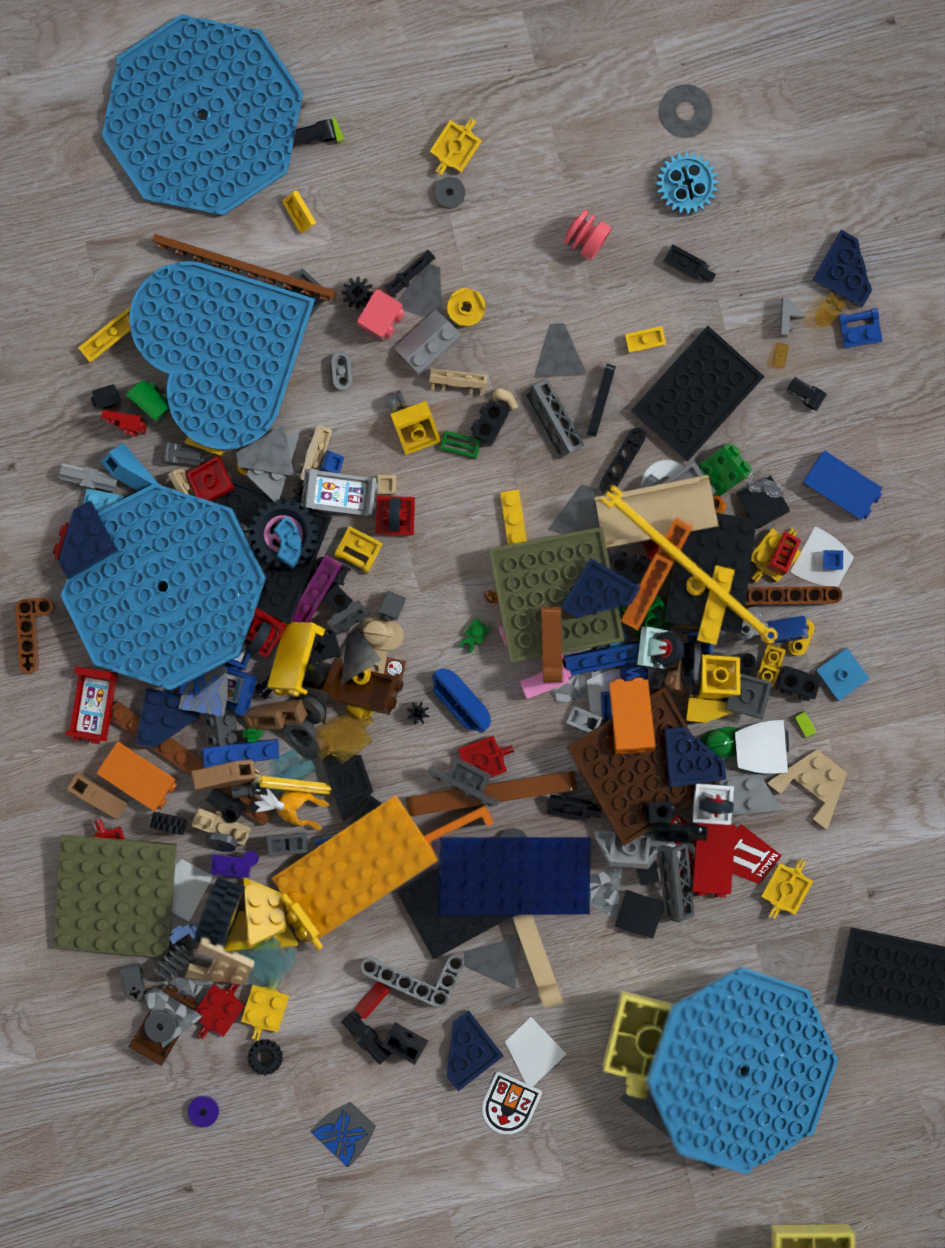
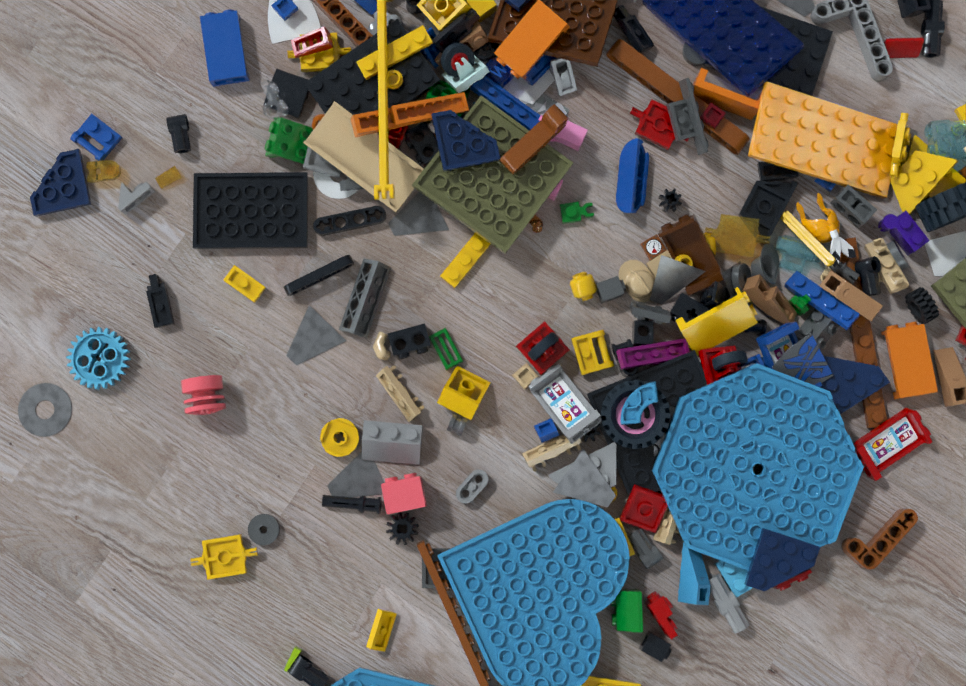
camera: 135 degrees left, 5 degrees down
none -> yellow head [570,271,597,301]
none -> dark red tile [700,103,726,130]

